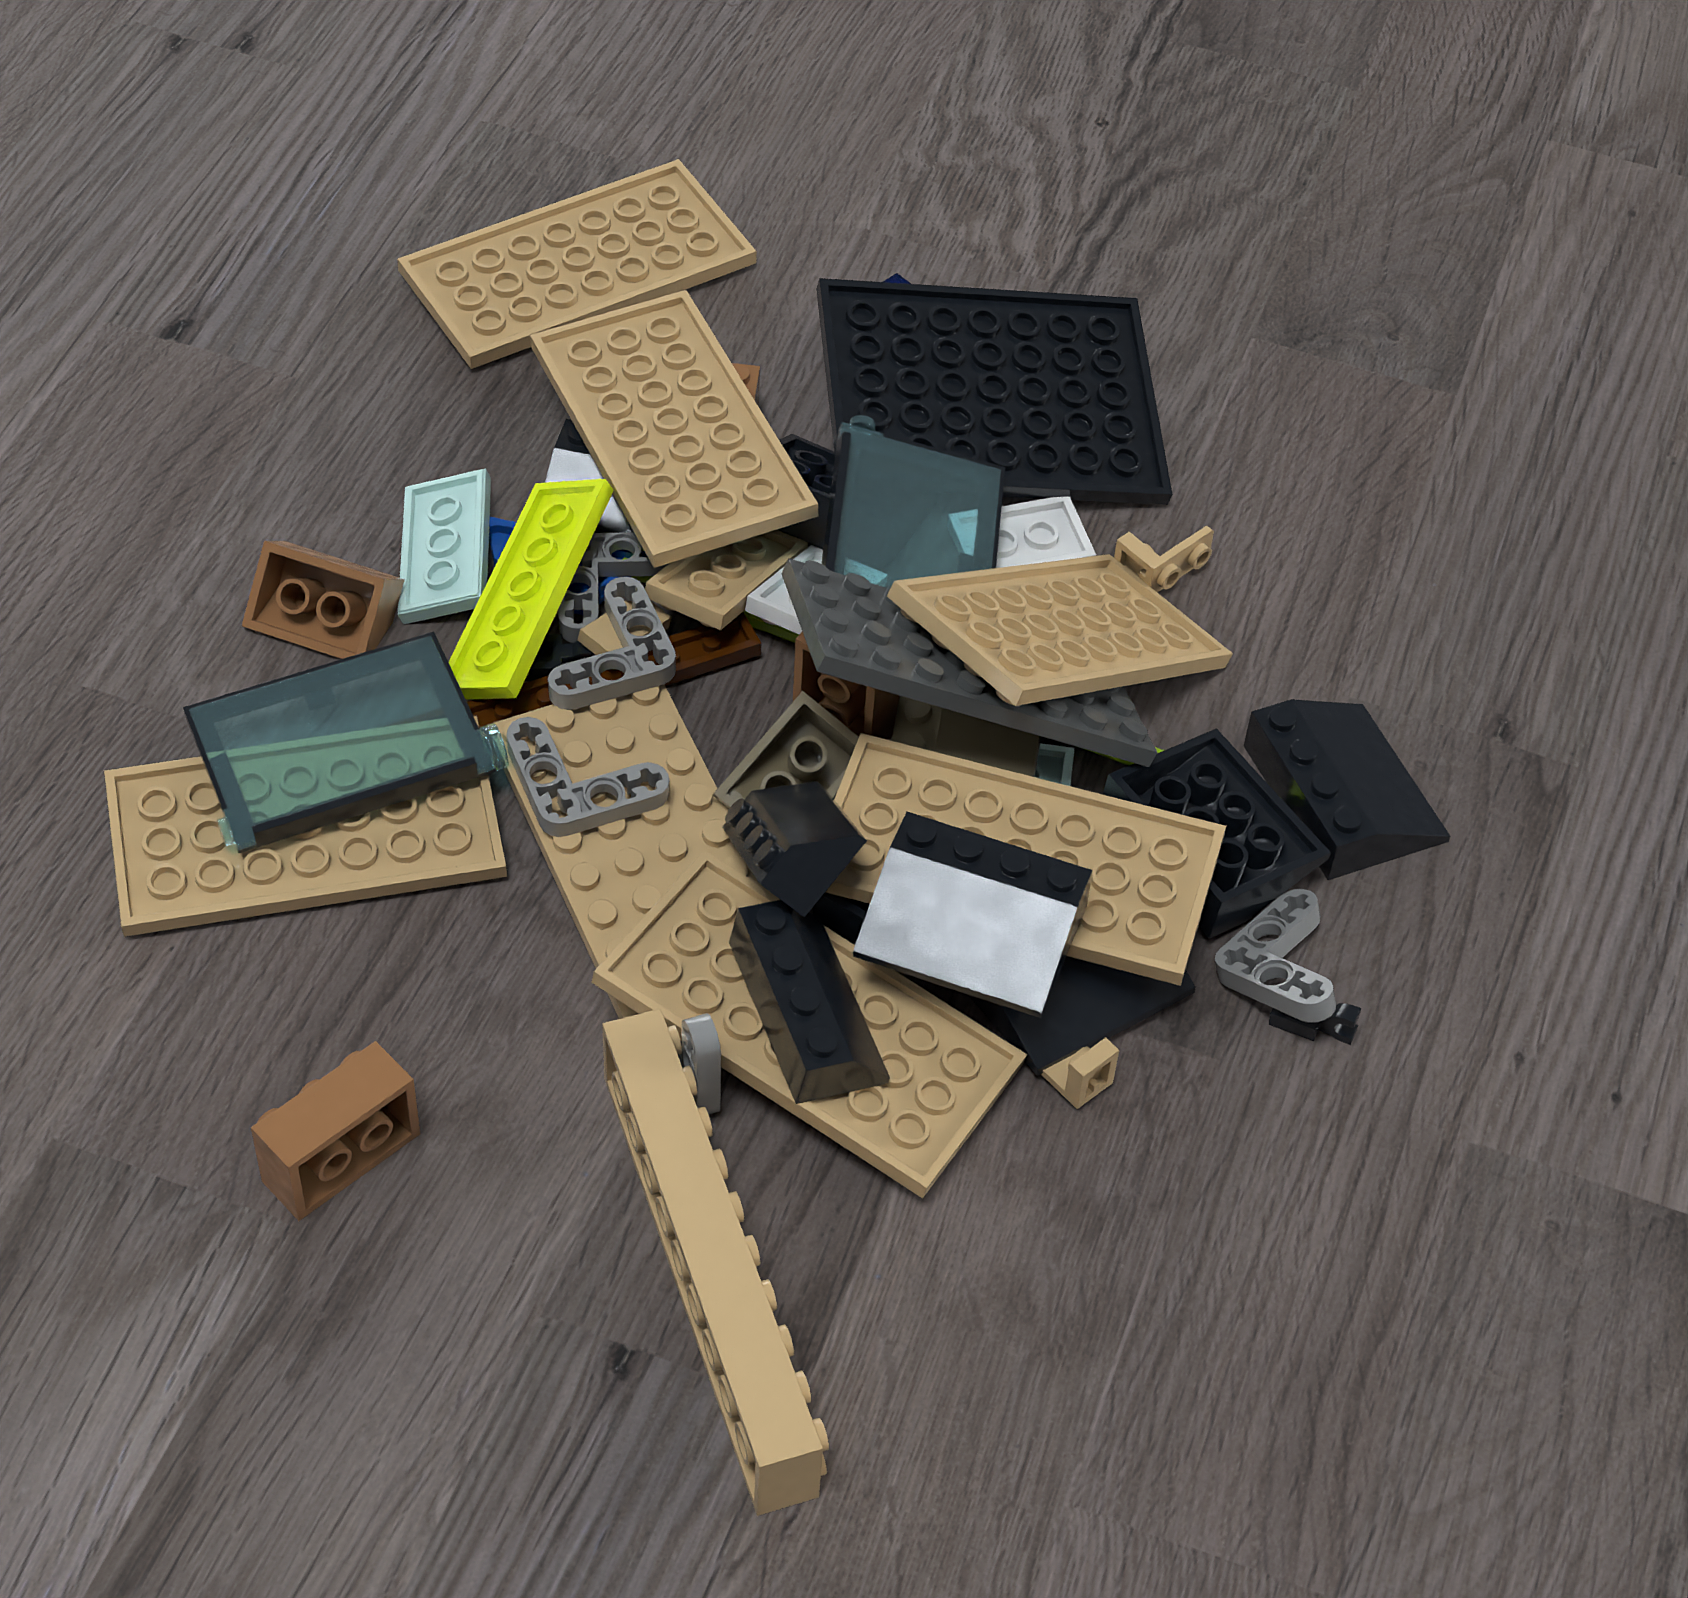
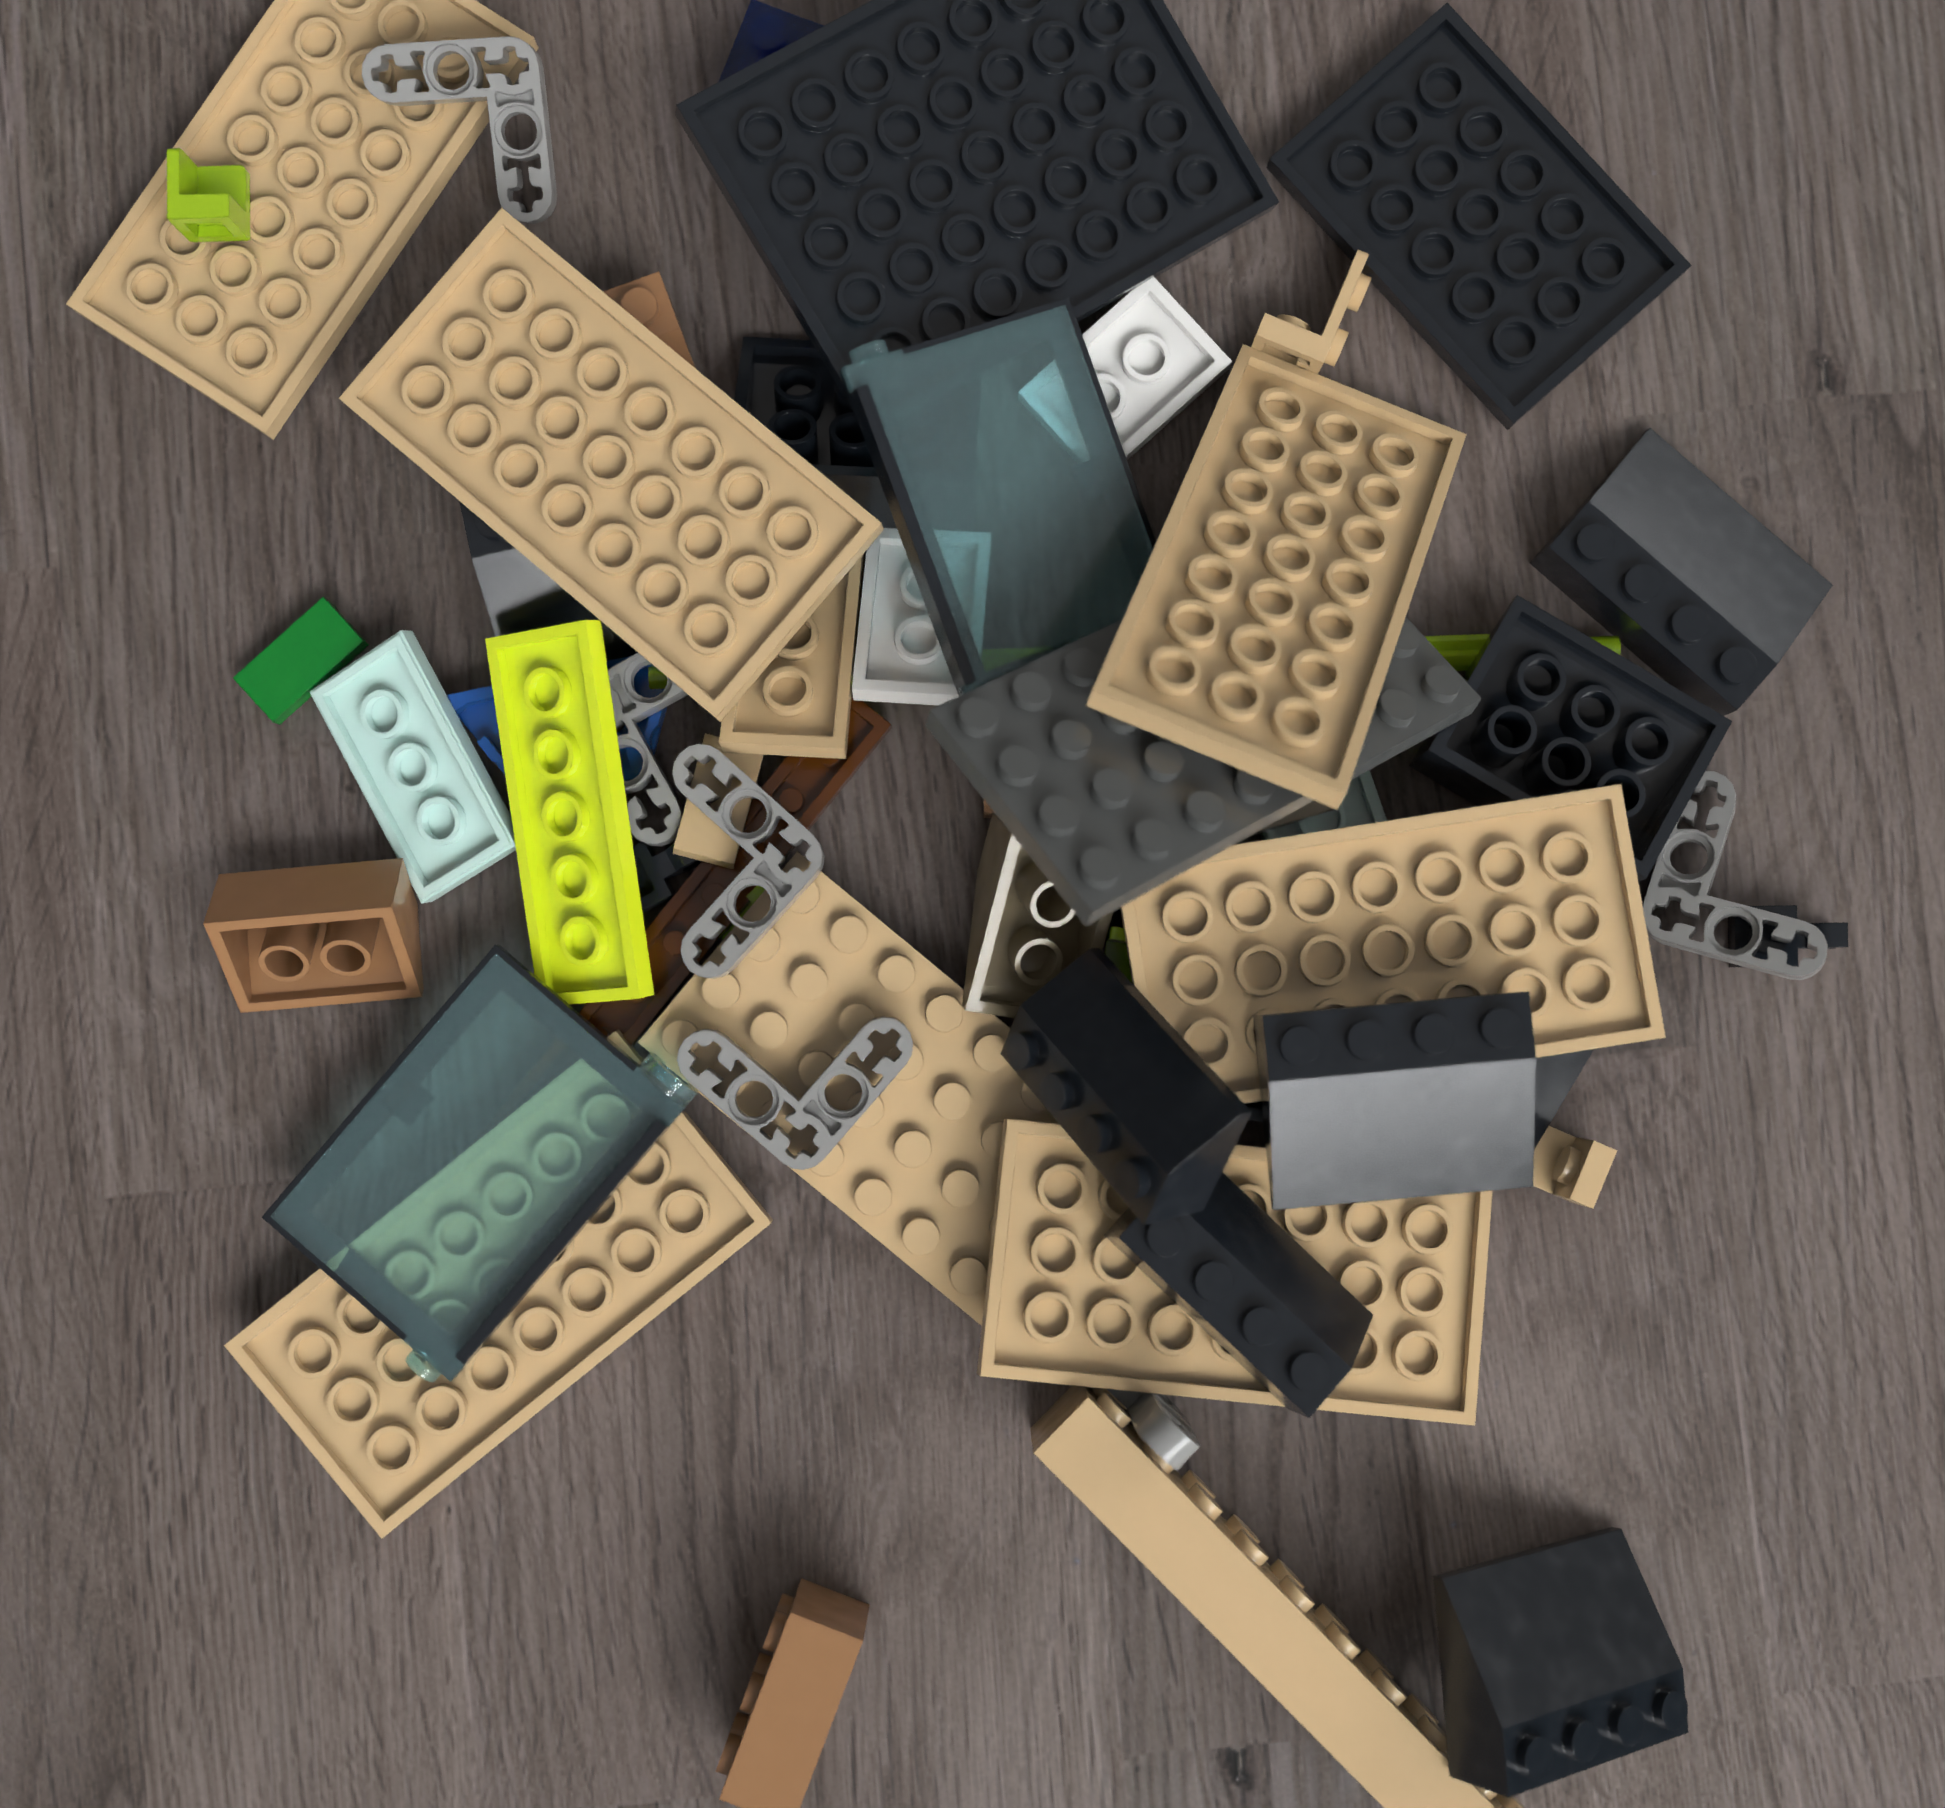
camera: 20 degrees left, 35 degrees up
none -> lime panel [167,148,250,242]
none -> green tile [233,597,369,725]
none -> light grey beam [362,36,557,224]
none -> black plate [1266,3,1692,430]
none -> black slope [1433,1527,1689,1798]

